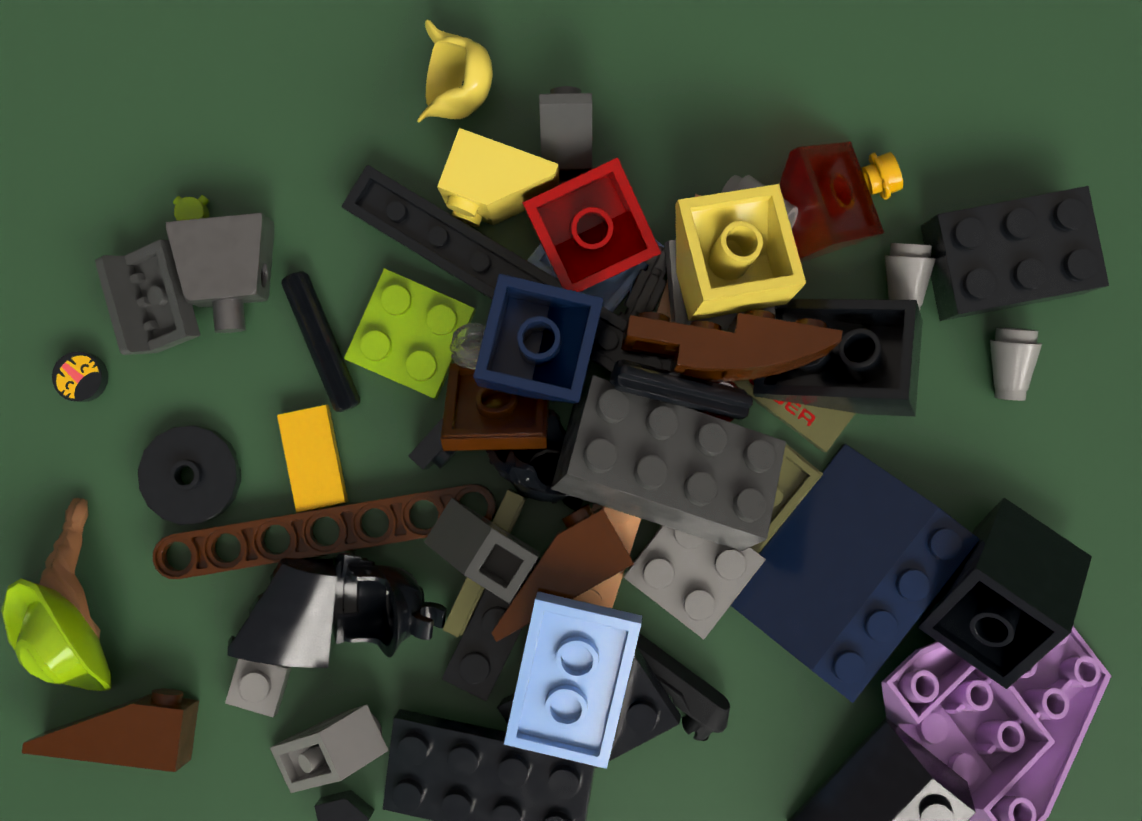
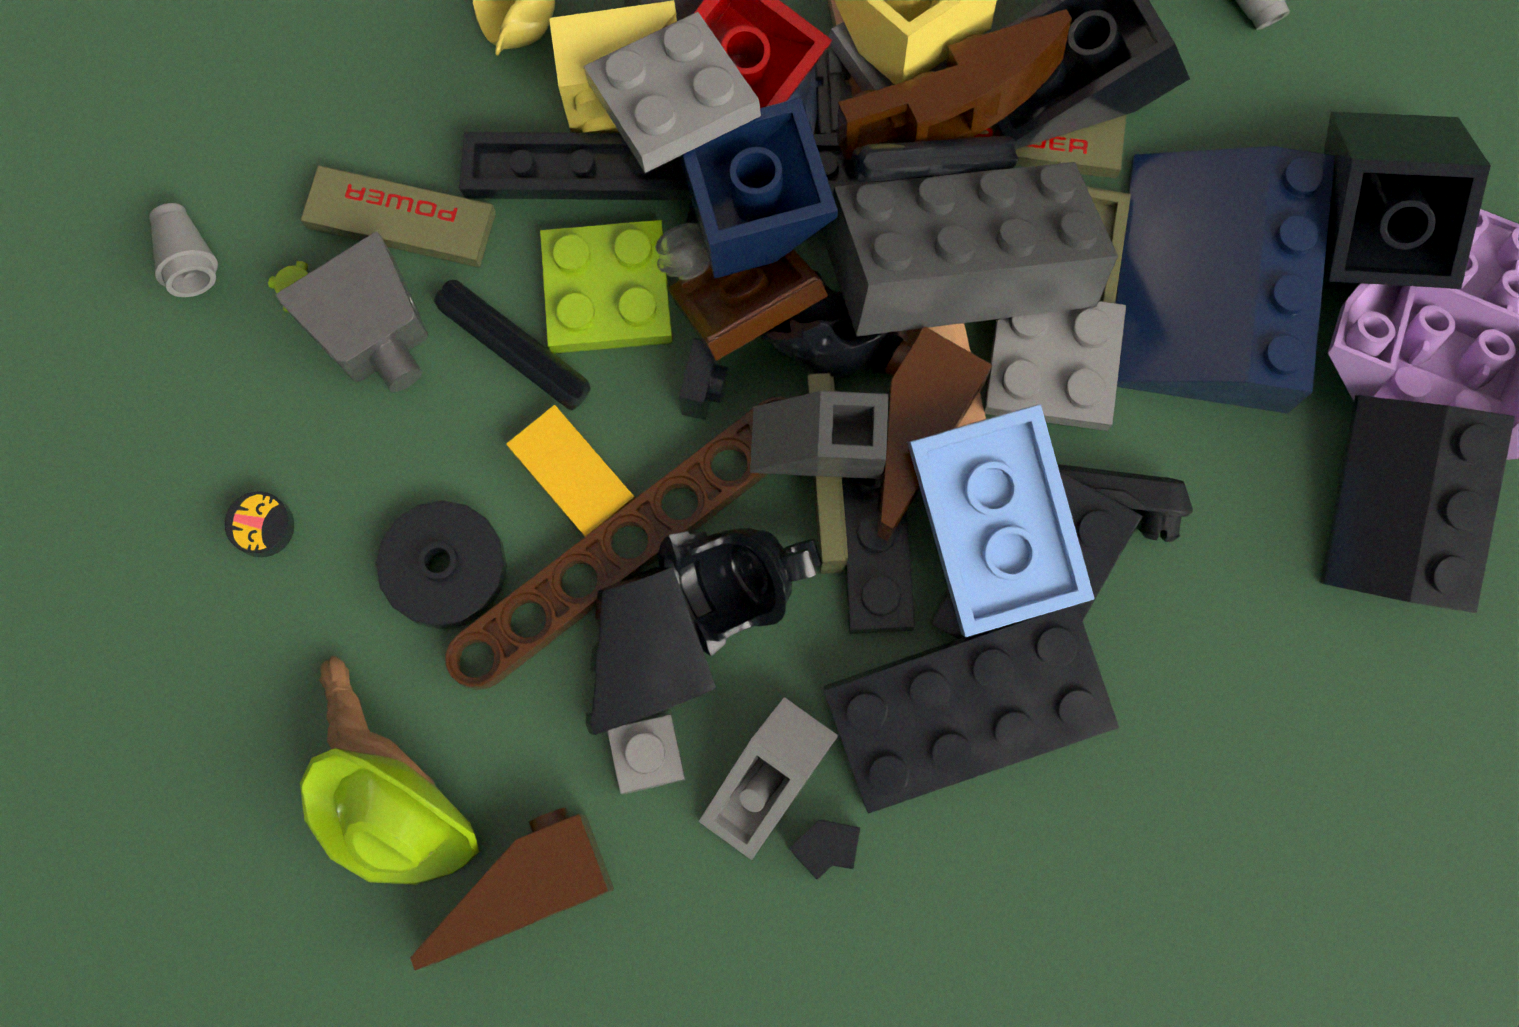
camera: 30 degrees left, 10 degrees down
dark grey bracket [95,240,201,355] -> none
none -> light grey cone [149,203,218,297]
none -> olive tile [301,165,496,268]
none -> light grey plate [584,12,761,173]

